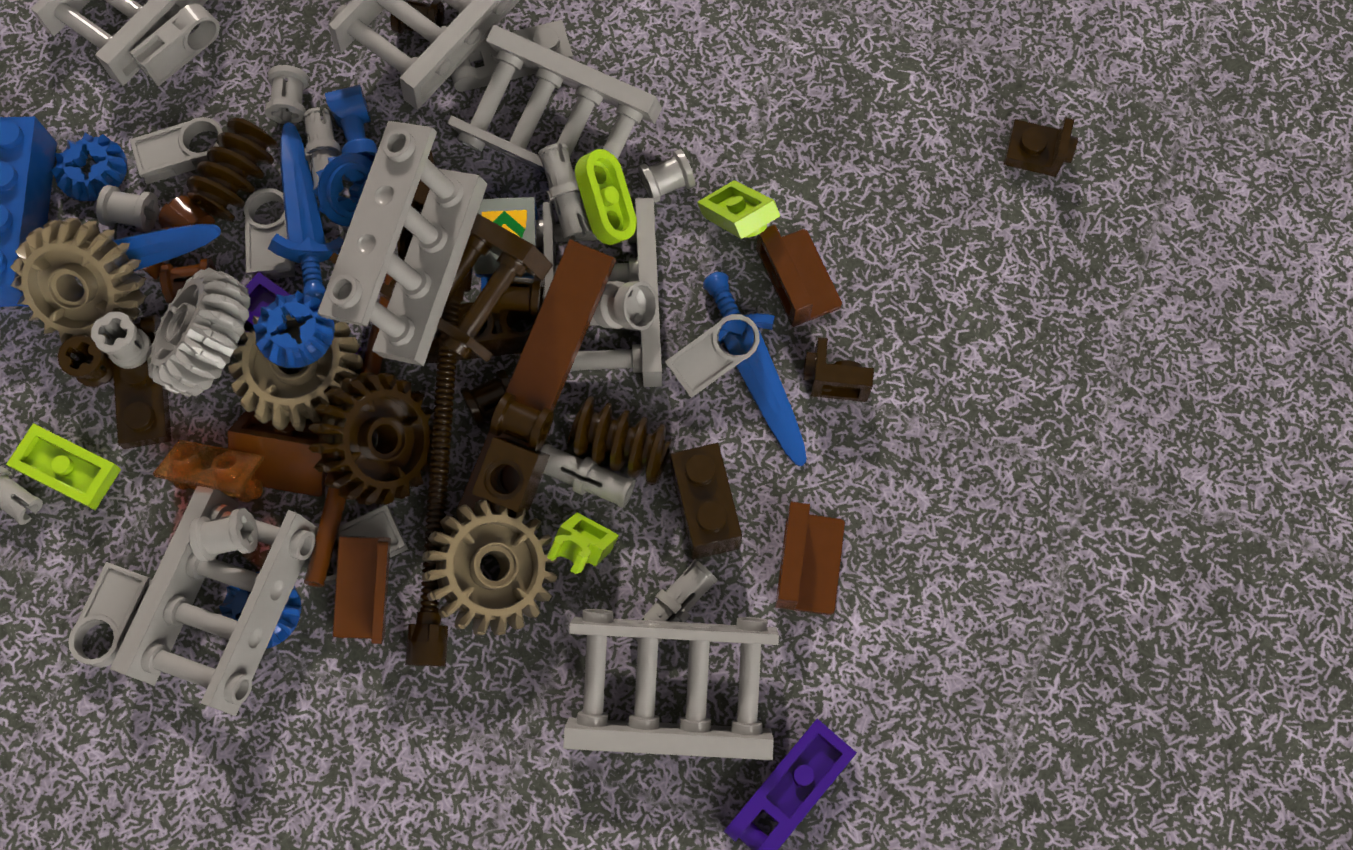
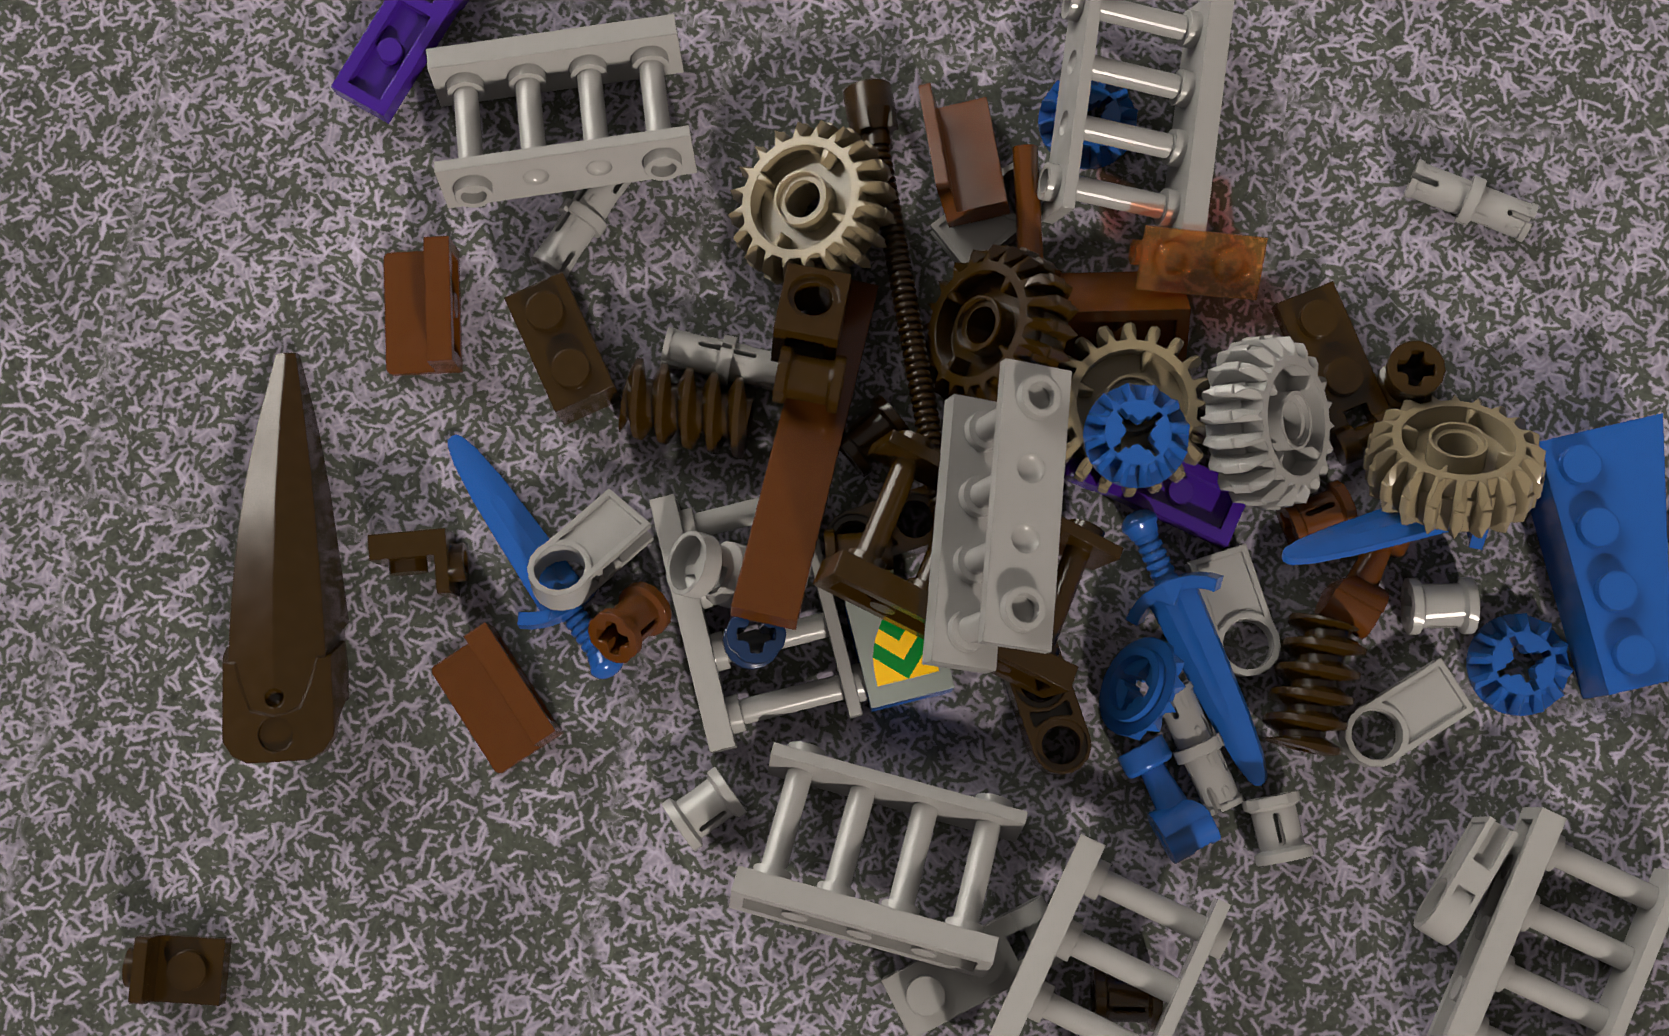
camera: 170 degrees right, 10 degrees up
lime plate [6,423,121,511] -> none
light grey piece [68,562,152,668] -> none
light grey bush [91,312,152,369] -> none
light grey bush [189,508,258,562] -> none
light grey pin [538,143,593,242] -> none
lime plate [547,512,619,574] -> none
lime plate [575,149,637,245] -> none
lime plate [697,180,780,239] -> none
none -> dark brown piece [222,353,350,764]
none -> reddish brown bush [588,582,672,663]
none -> dark blue bush [722,617,786,670]

